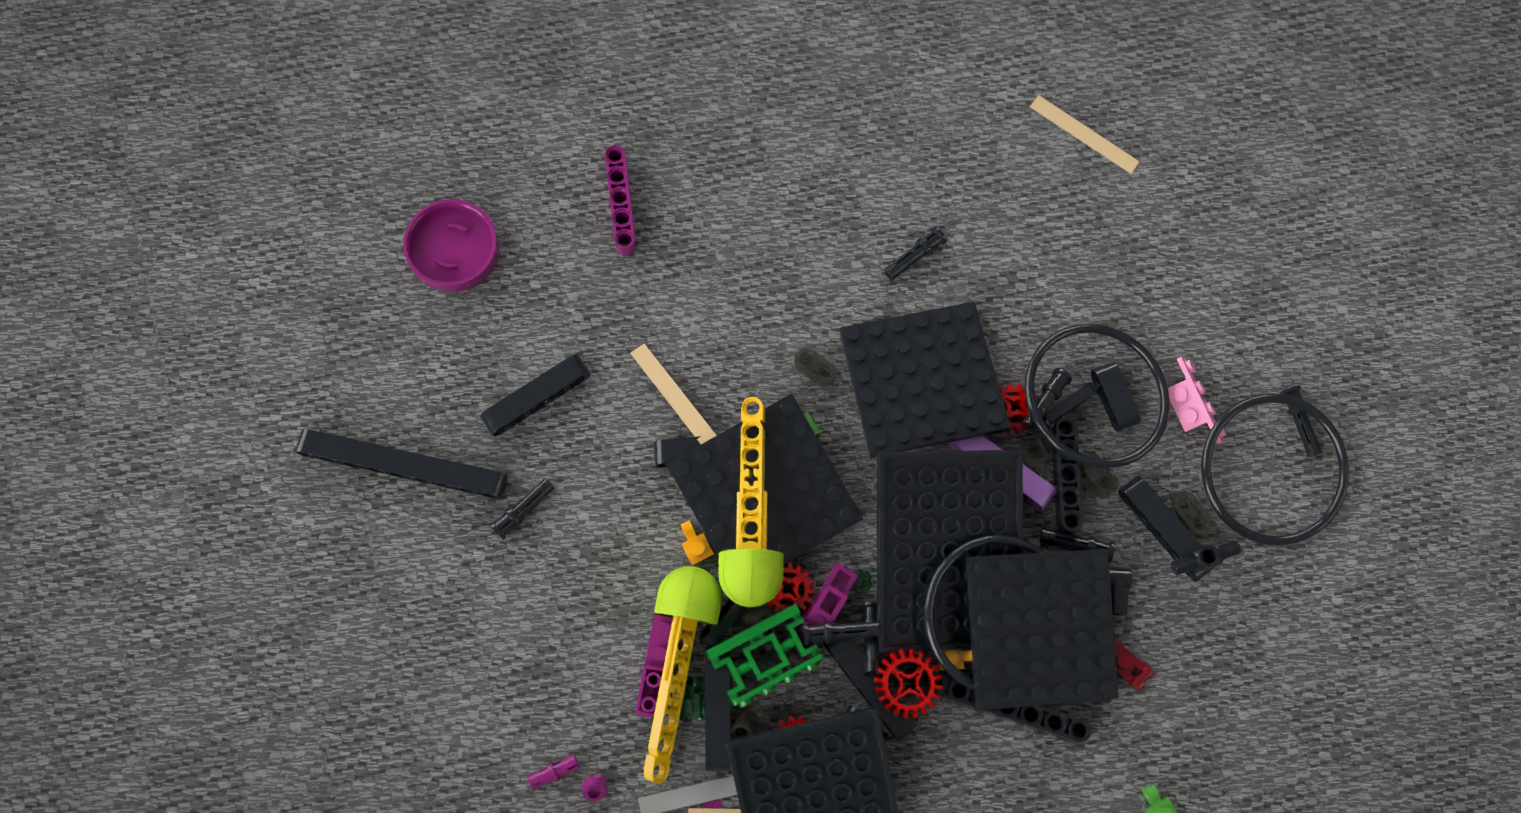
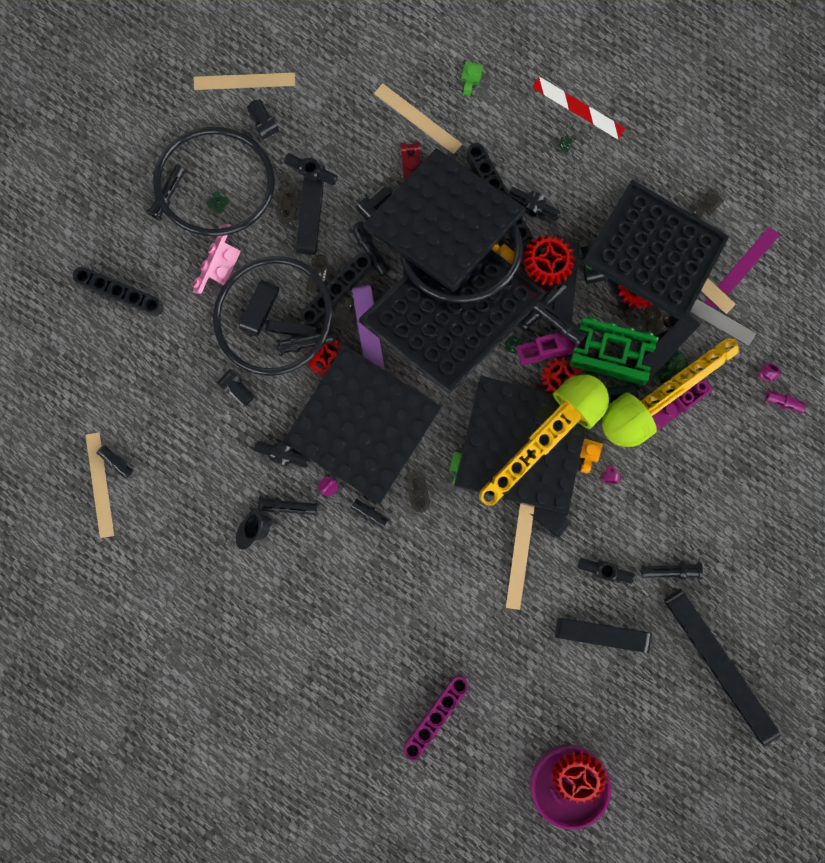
camera: 130 degrees left, 10 degrees up
none -> black beam [73,267,164,316]
none -> black pin [96,445,133,479]
none -> tan sticker [194,73,295,90]
none -> clear green plate [207,192,229,214]
none -> black piece [217,369,255,407]
none -> black piece [236,508,273,550]
none -> black piece [247,99,279,140]
none -> black axle [254,441,310,468]
none -> magenta tile [318,477,338,496]
none -> black pin [350,498,389,529]
none -> tan sticker [374,83,462,154]
none -> black axle [509,187,561,221]
none -> red gear [552,750,607,805]
none -> black axle [578,558,635,584]
none -> magenta tile [601,465,621,484]

